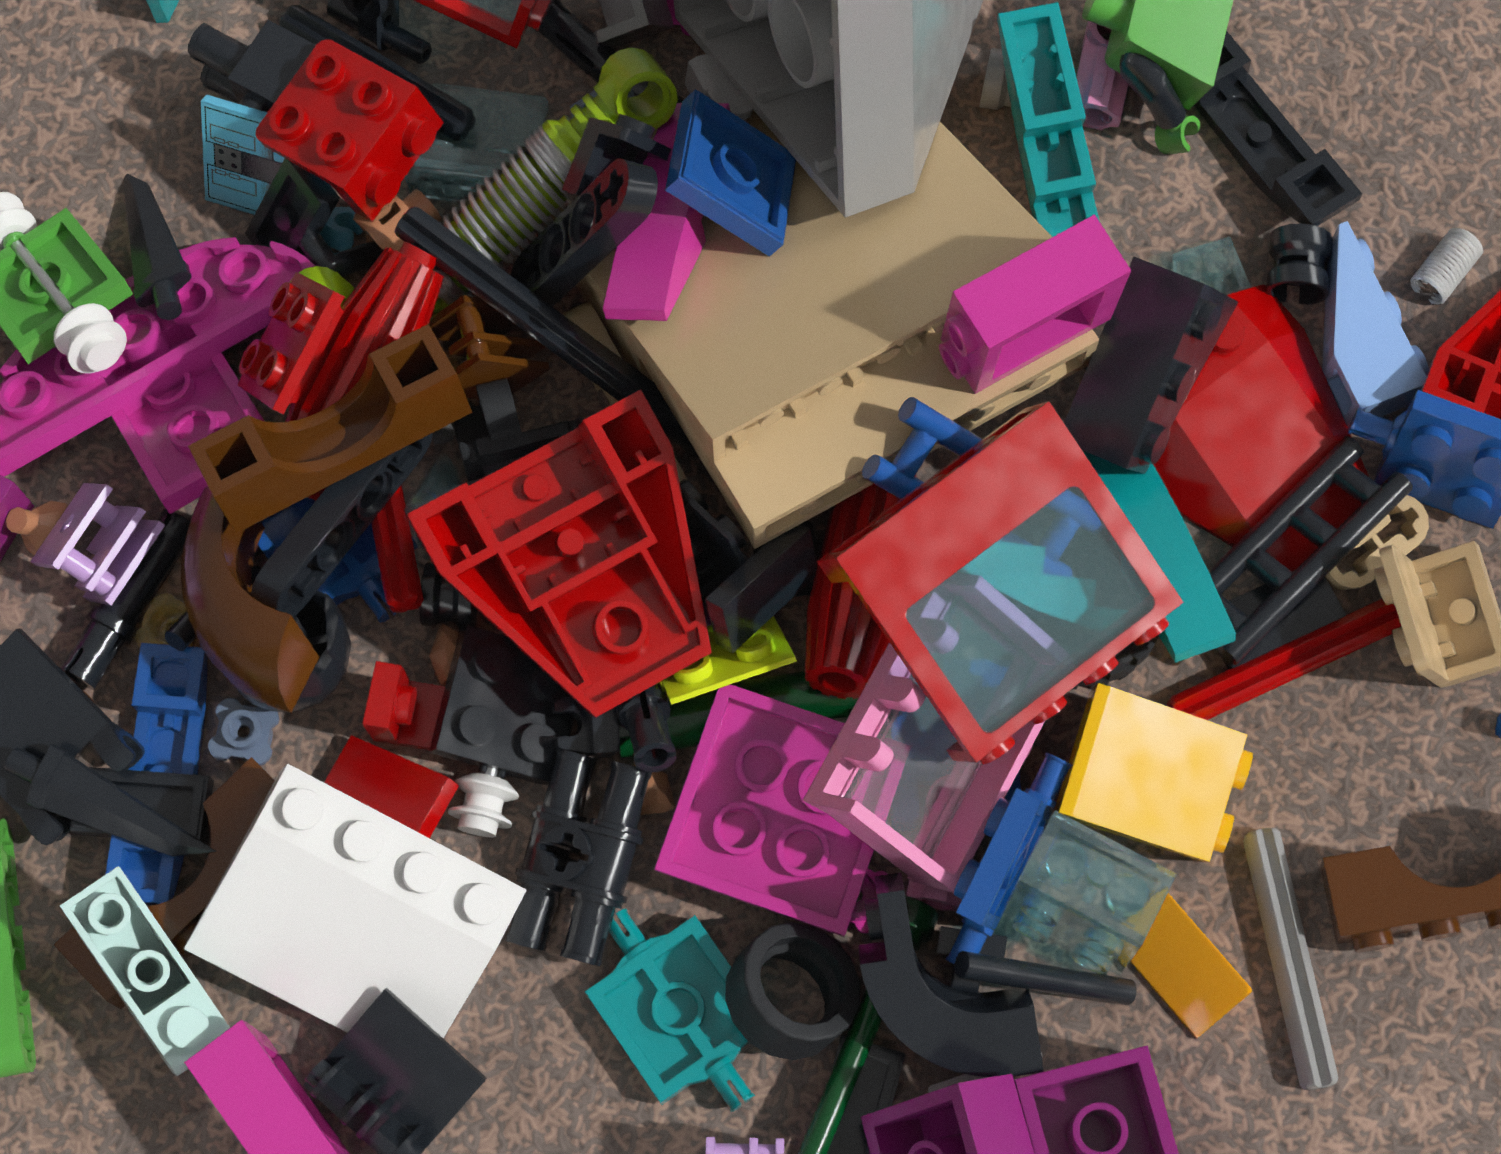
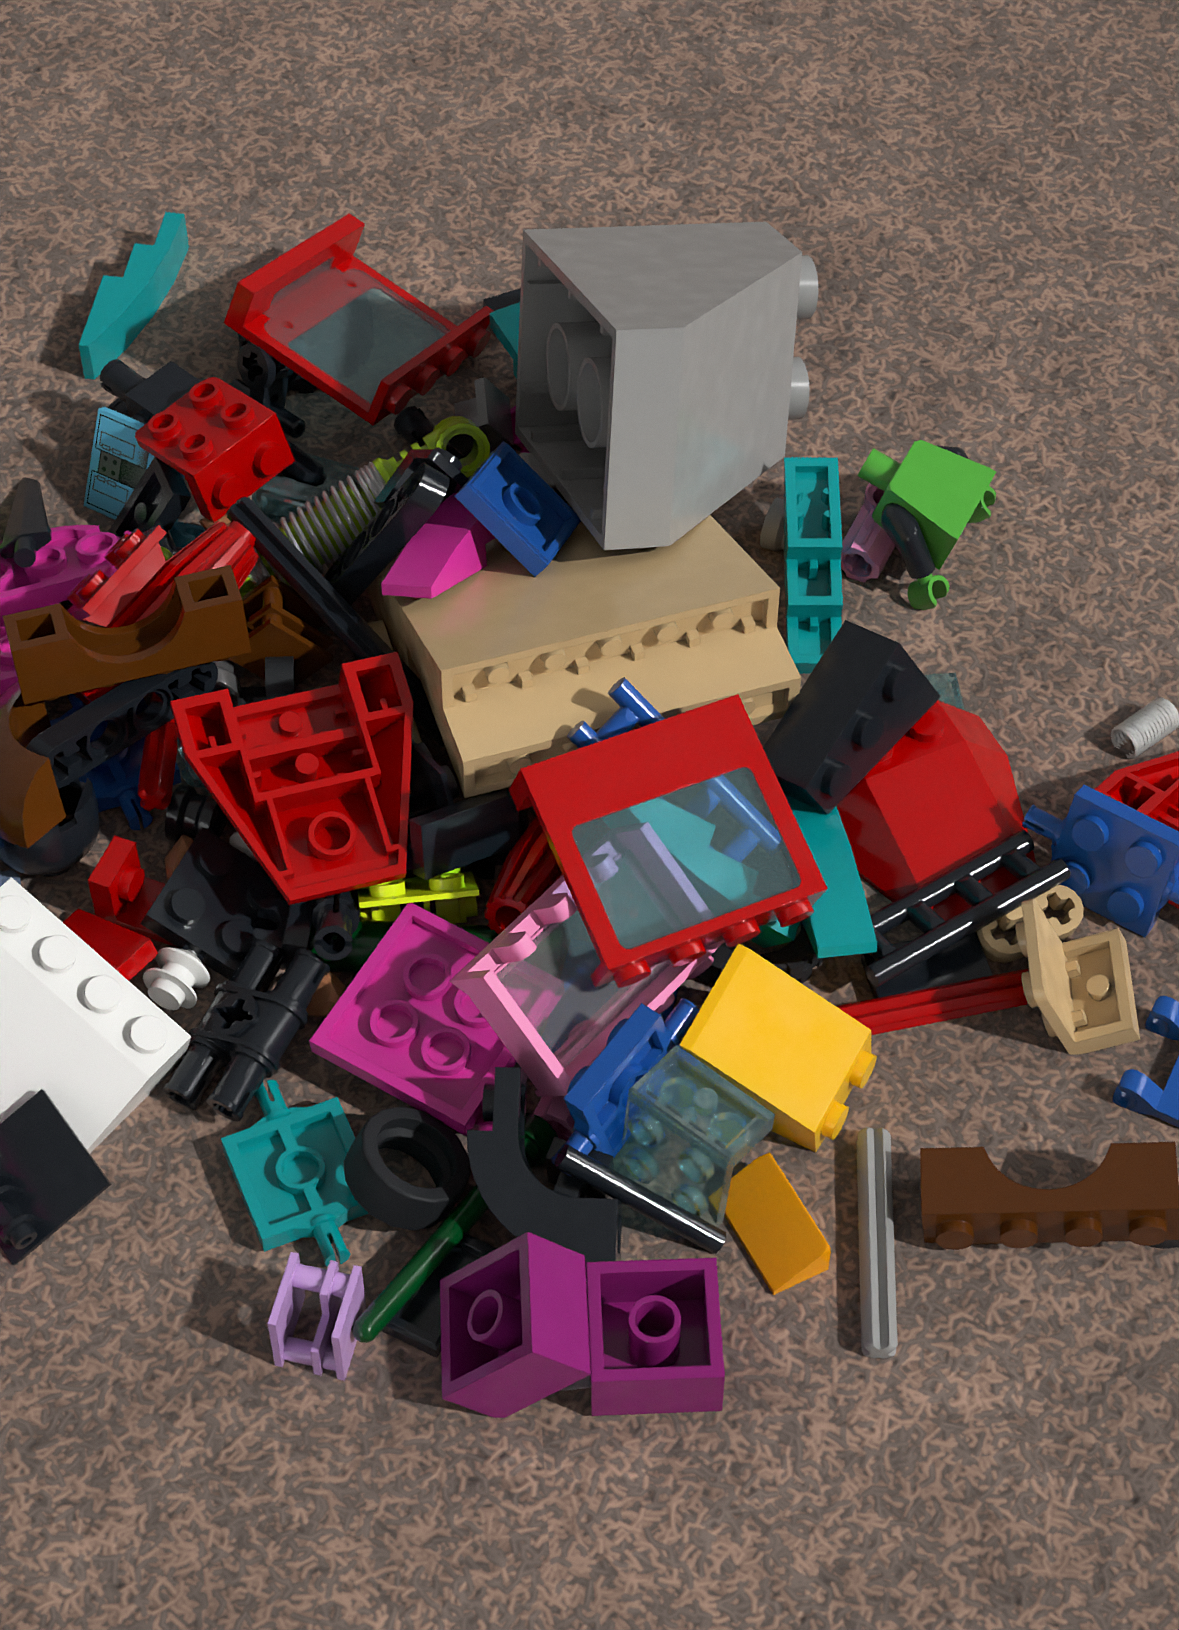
camera: 10 degrees right, 20 degrees down
dark pink window [939,214,1131,394] -> none
black slope [1194,30,1362,226] -> none
black wheel [1266,224,1333,305] -> none
light blue slope [1322,221,1429,429] -> none

